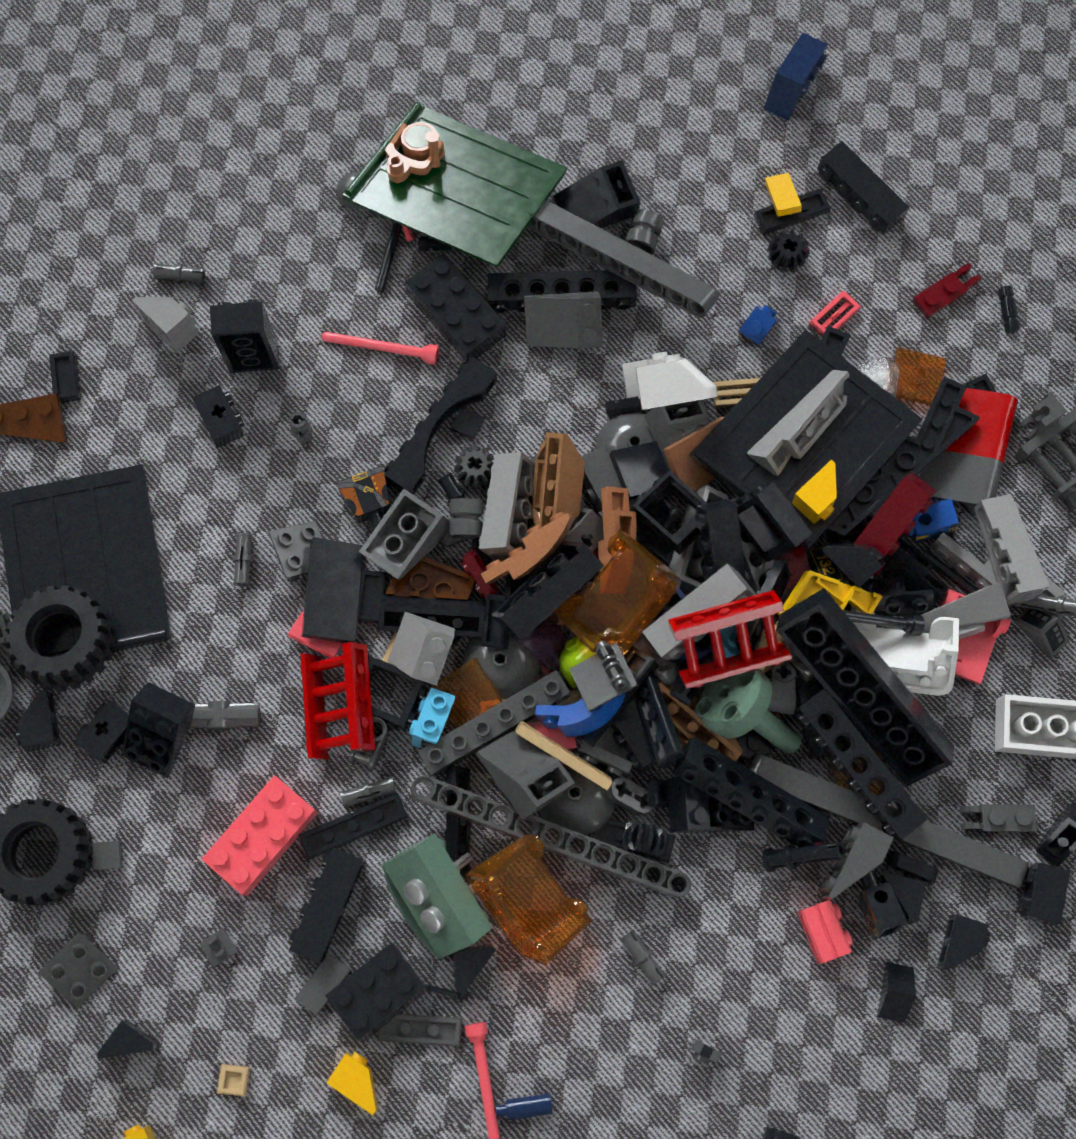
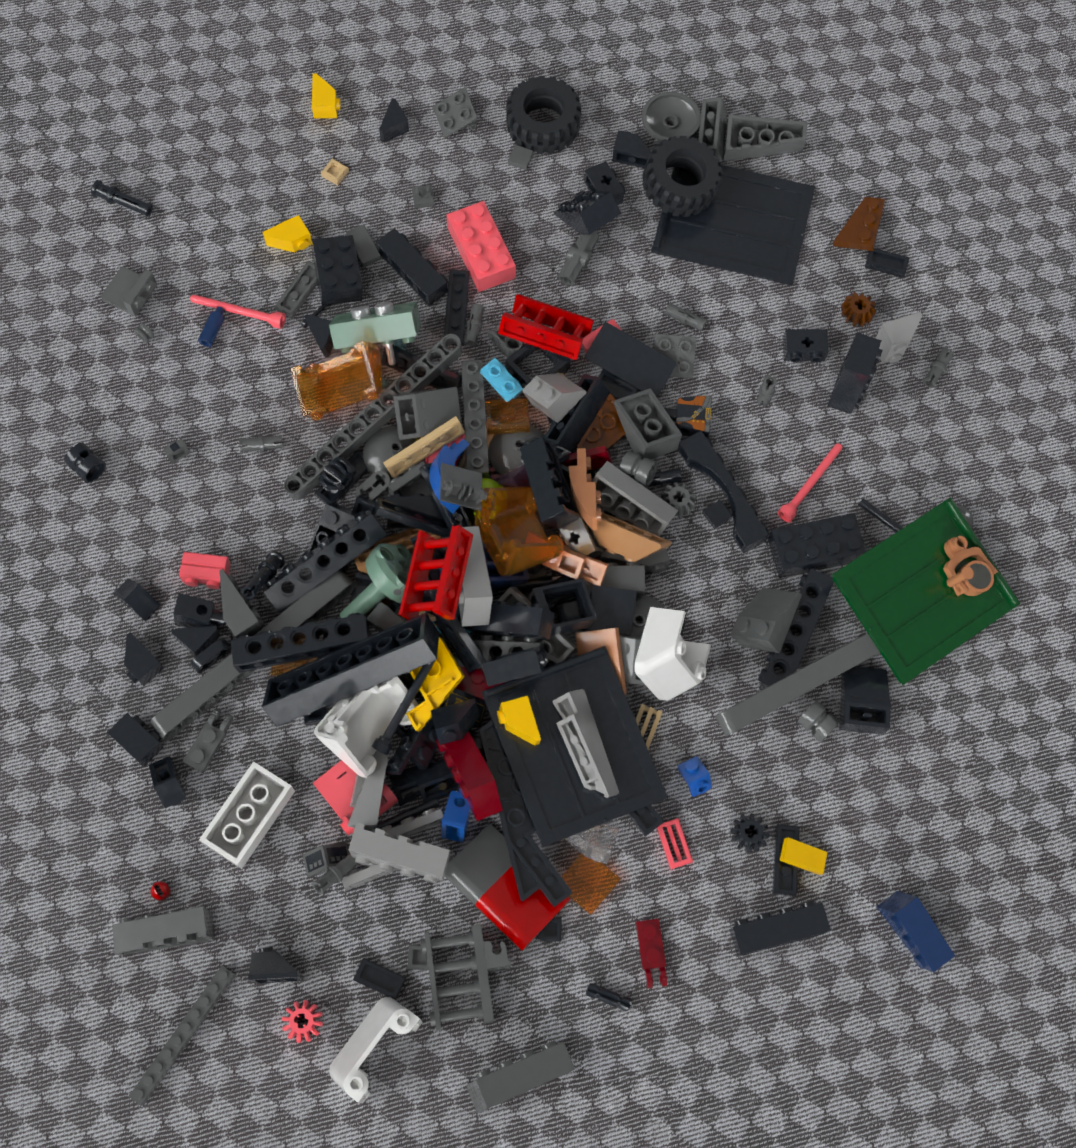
camera: 115 degrees right, 5 degrees down
none -> reddish brown gear [841,292,876,327]

